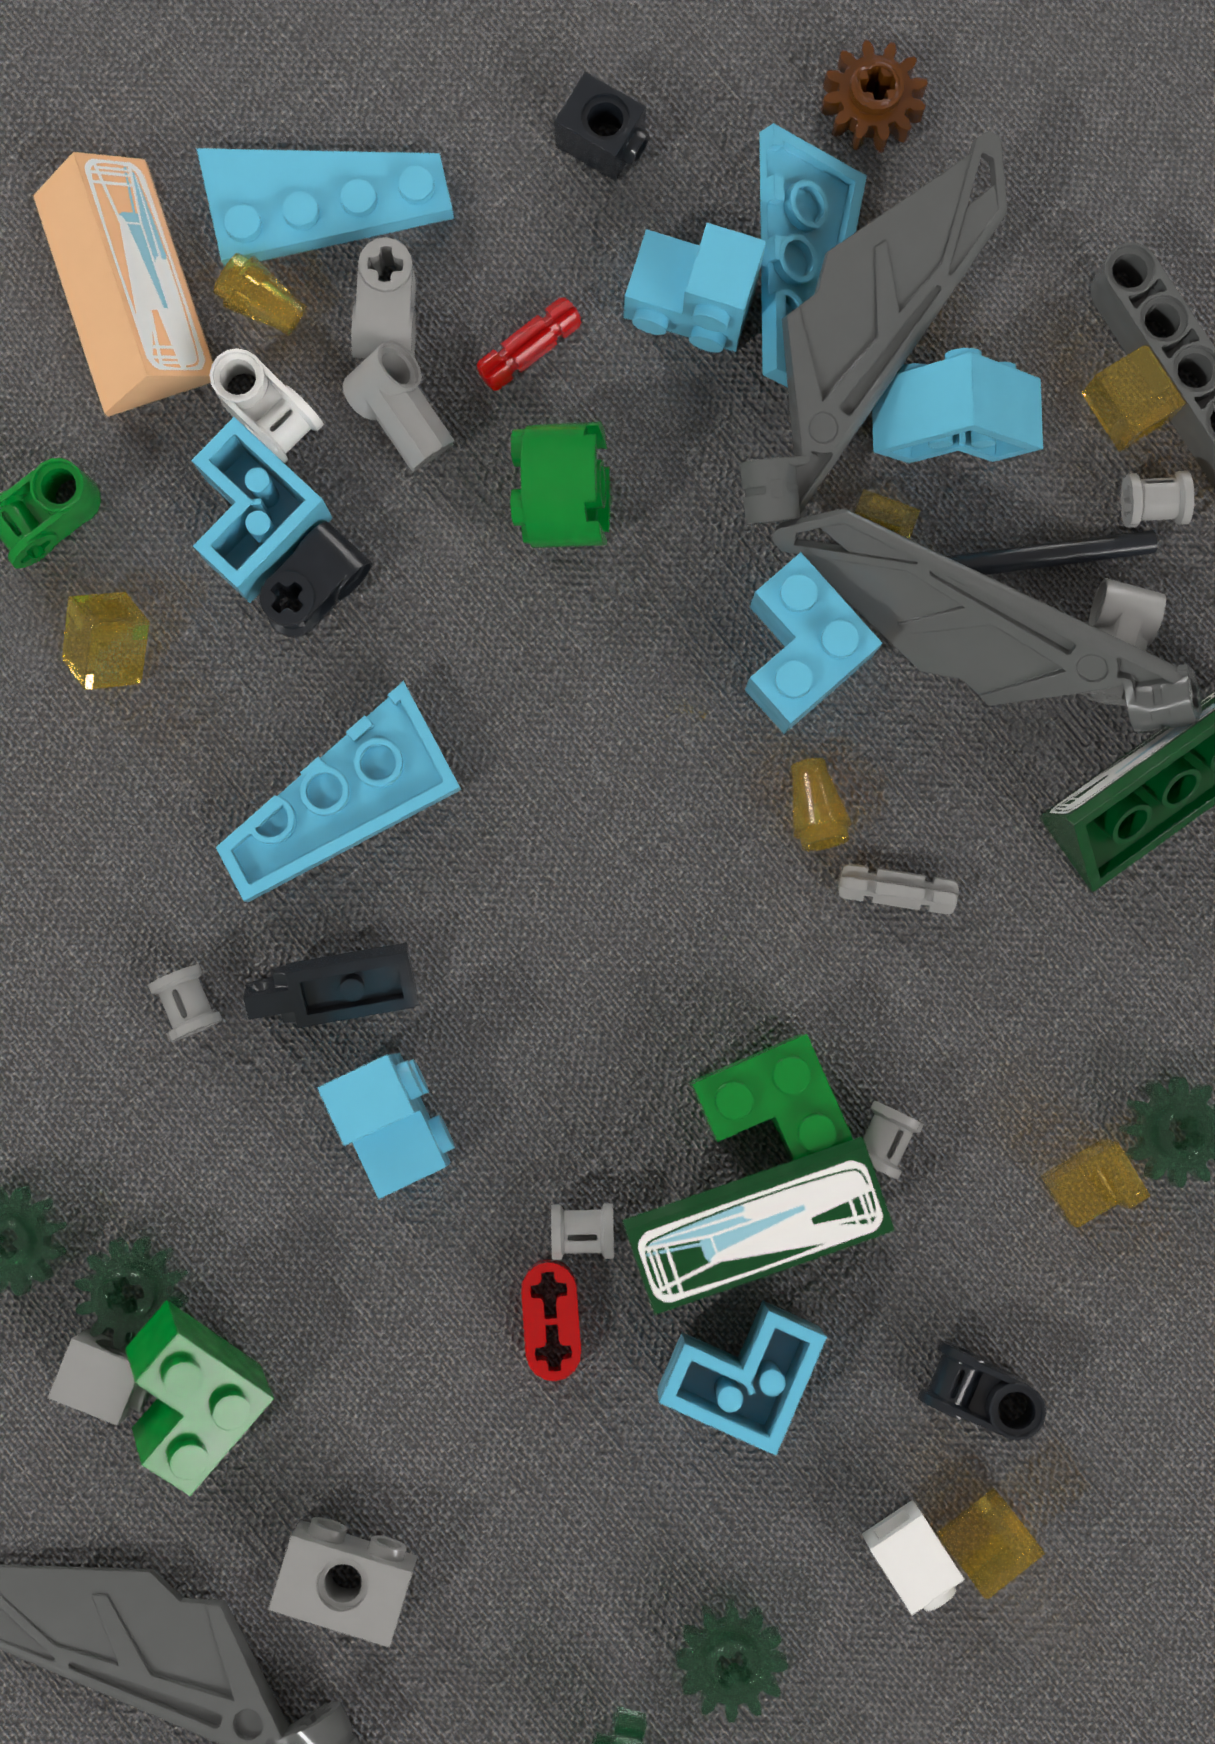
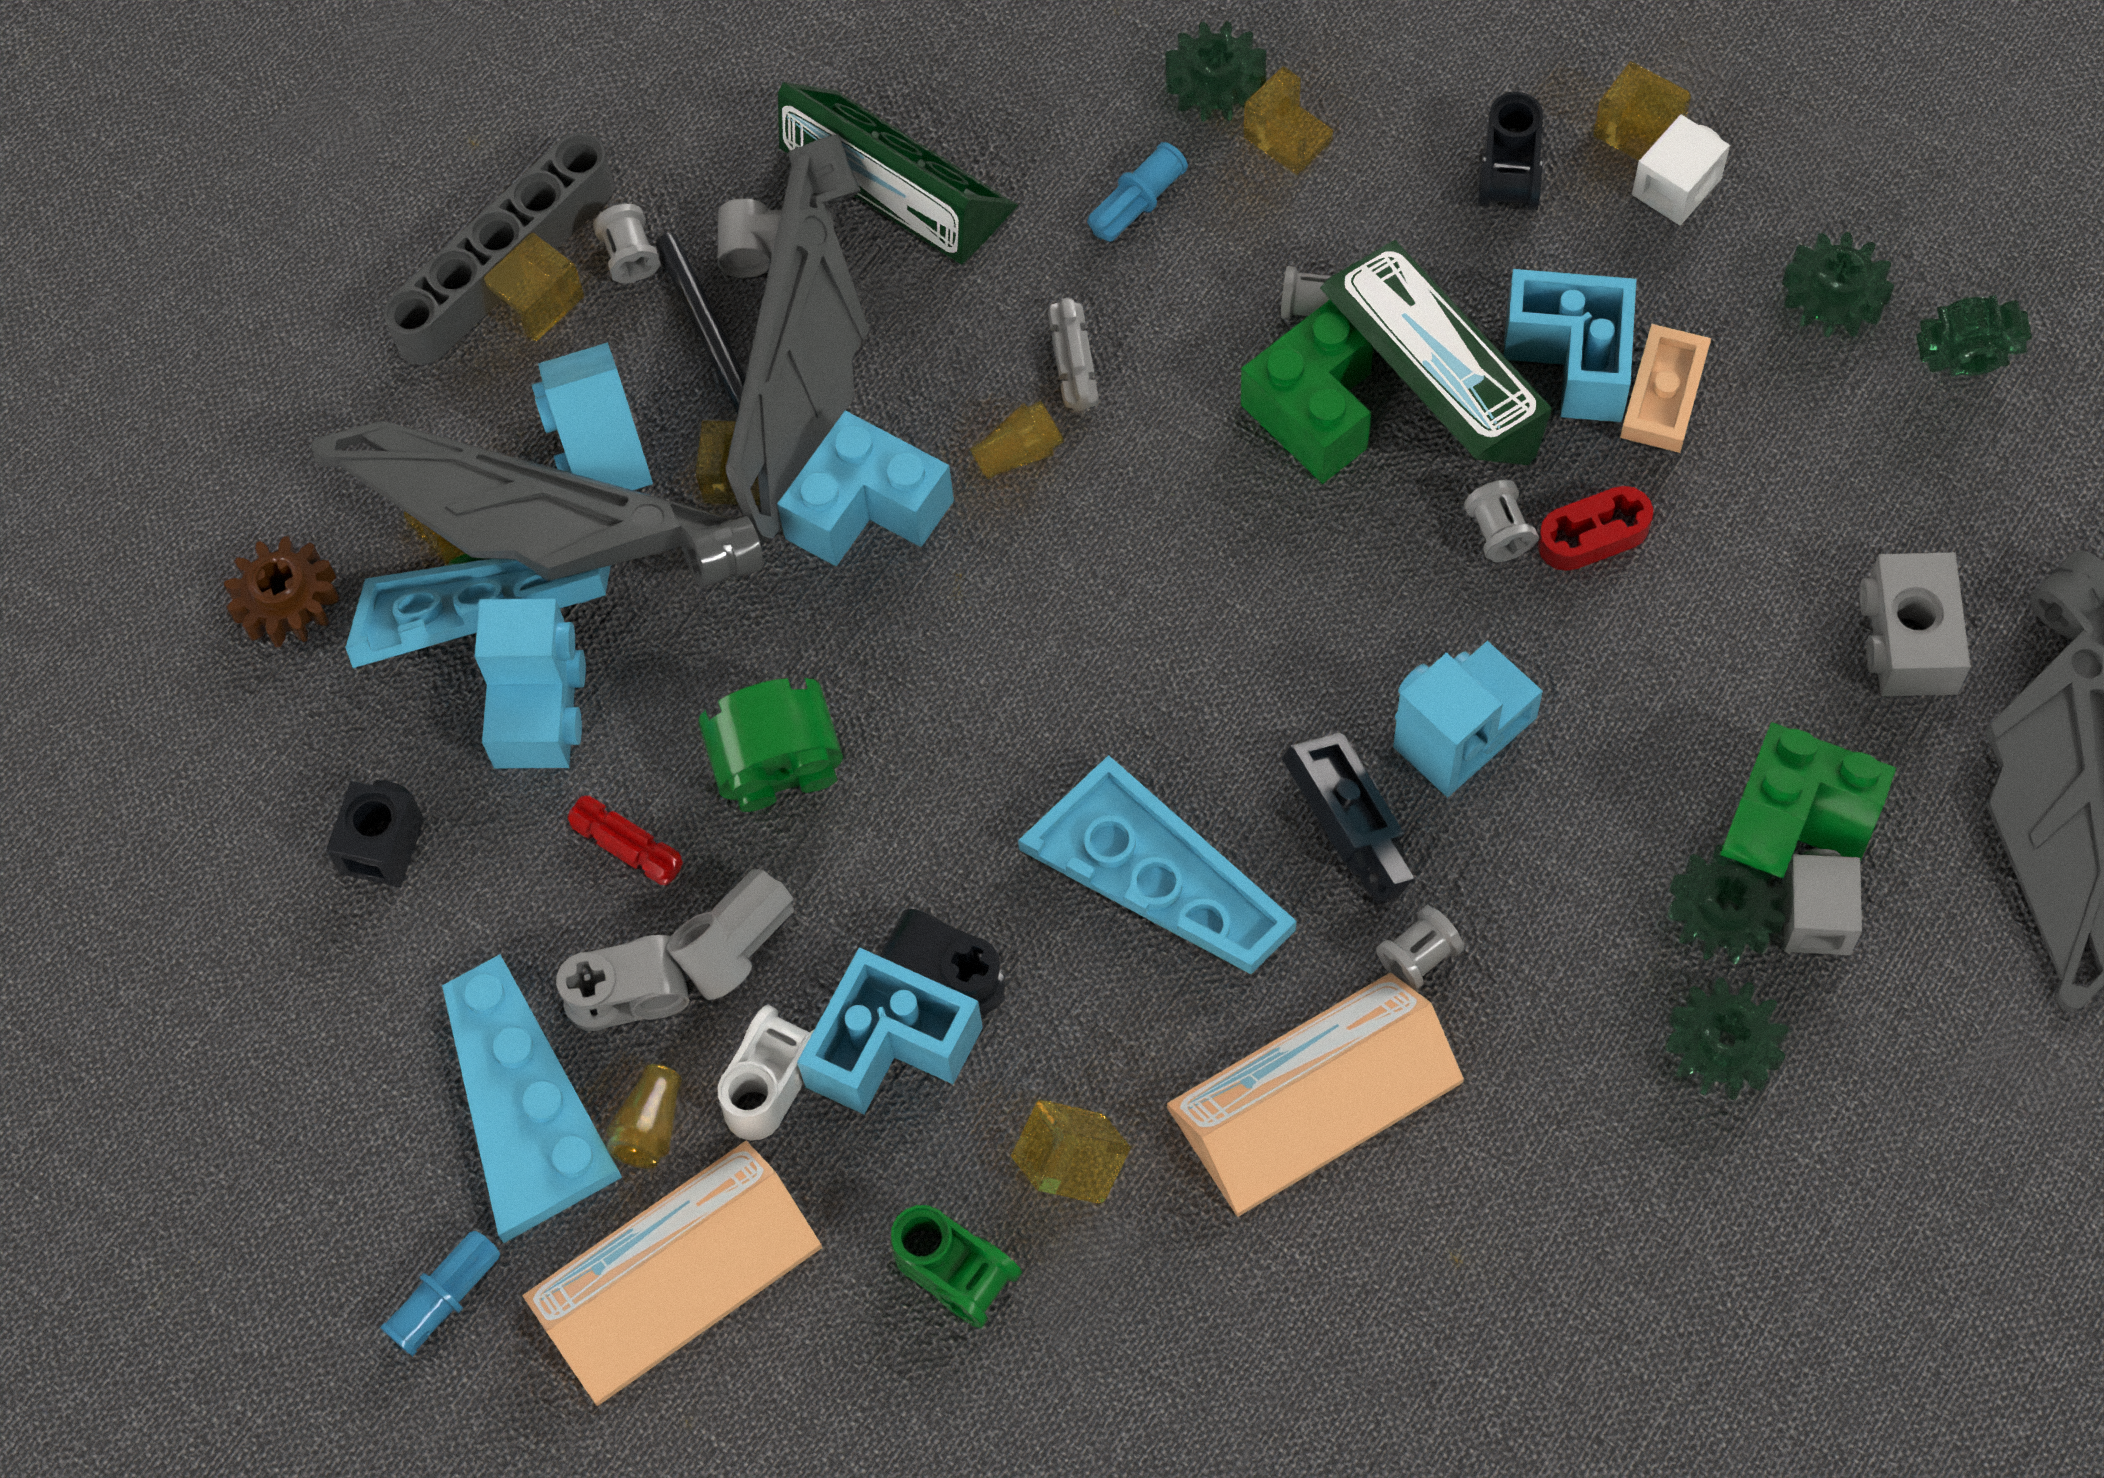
camera: 100 degrees left, 20 degrees down
none -> dark azure axle [380,1231,500,1357]
none -> dark azure axle [1087,142,1188,242]
none -> light nougat slope [1167,972,1464,1217]
none -> light nougat plate [1620,324,1711,453]

